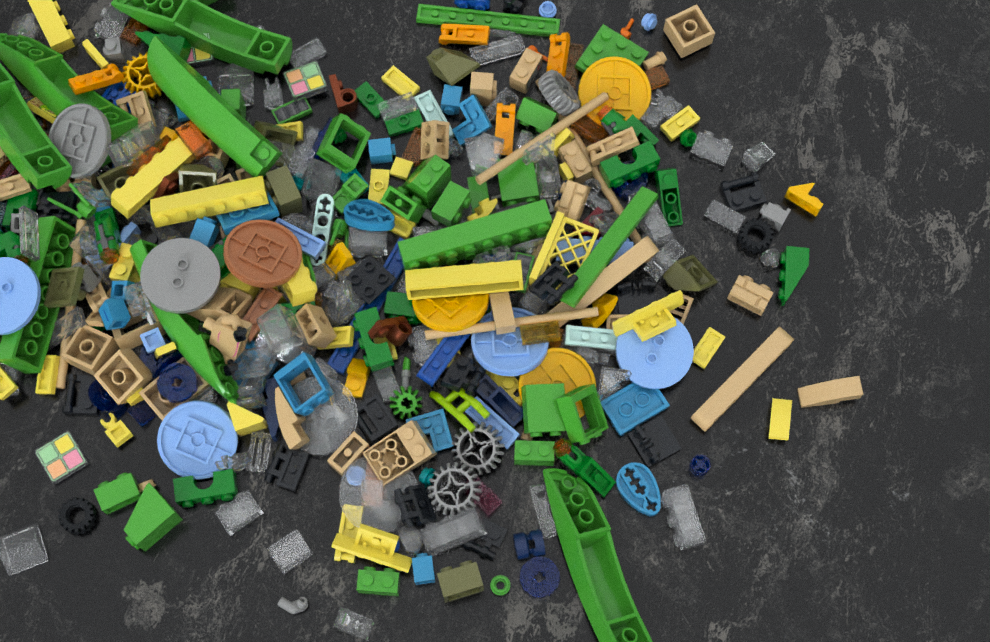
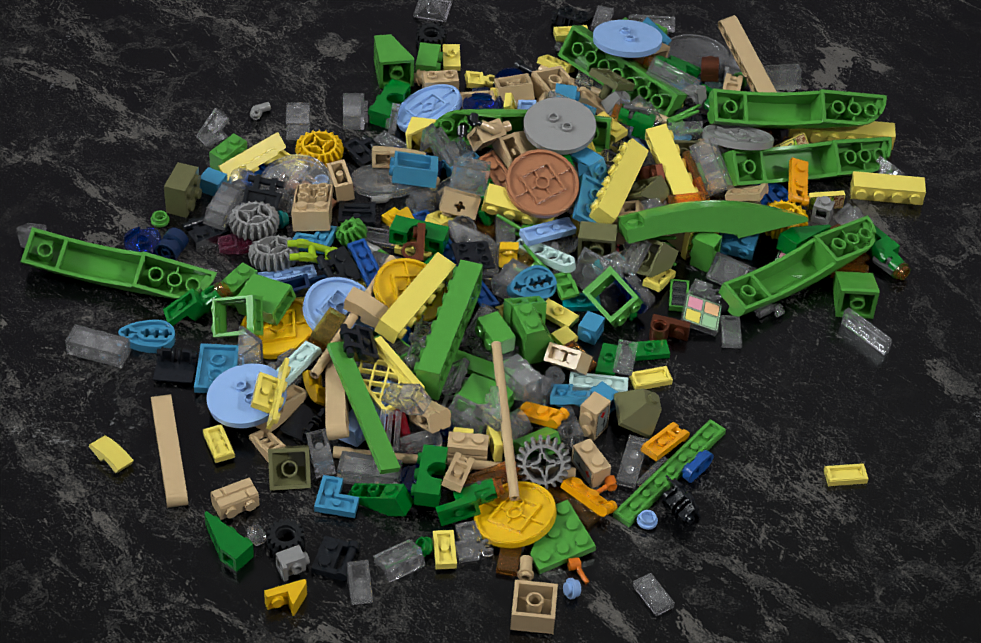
camera: 120 degrees right, 25 degrees down
tile [34,430,89,485] -> none
light yellow slope [466,198,498,222] -> none
clear blue wheel [689,454,711,477] -> none
clear tile [704,199,746,234] -> none
tan slope [797,376,863,408] -> none
none -> yellow gear [295,129,344,171]
none -> dark azure plate [314,475,359,518]
none -> clear slope [381,384,432,415]
none -> tan brick [422,70,459,90]
none -> light yellow plate [442,44,461,71]

